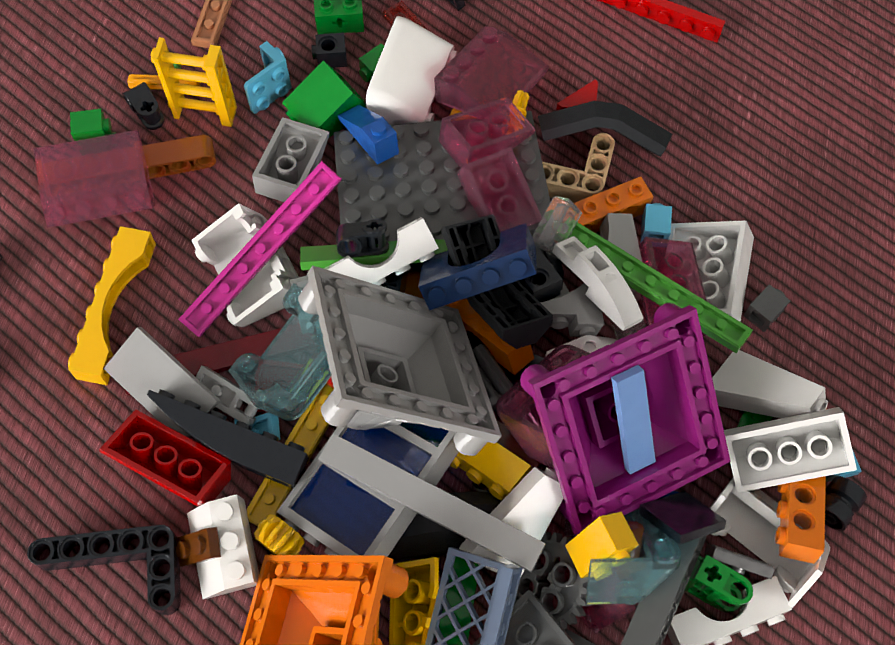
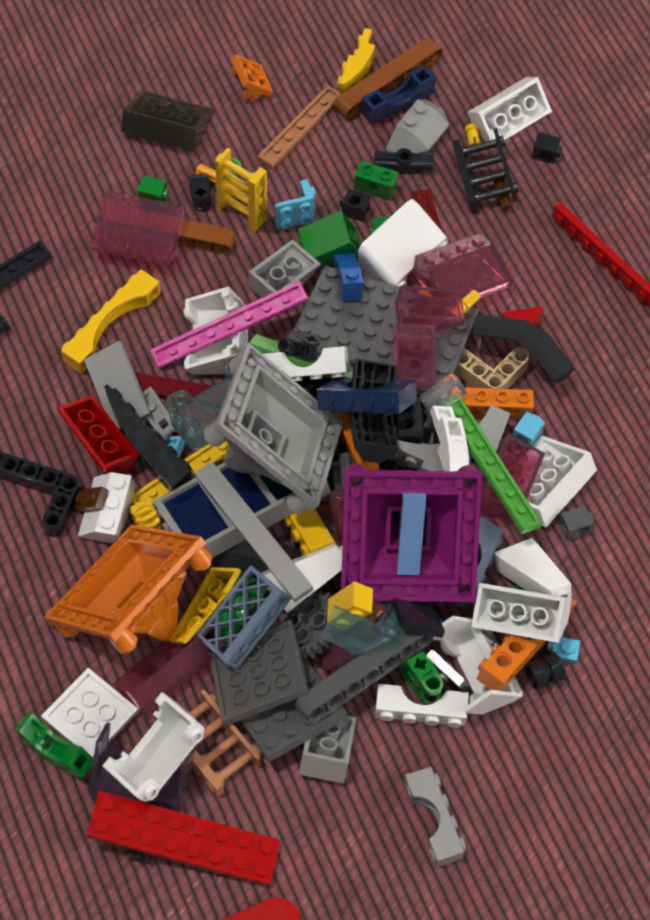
camera: 25 degrees right, 5 degrees down
none -> clear smoke slope [121,90,214,151]

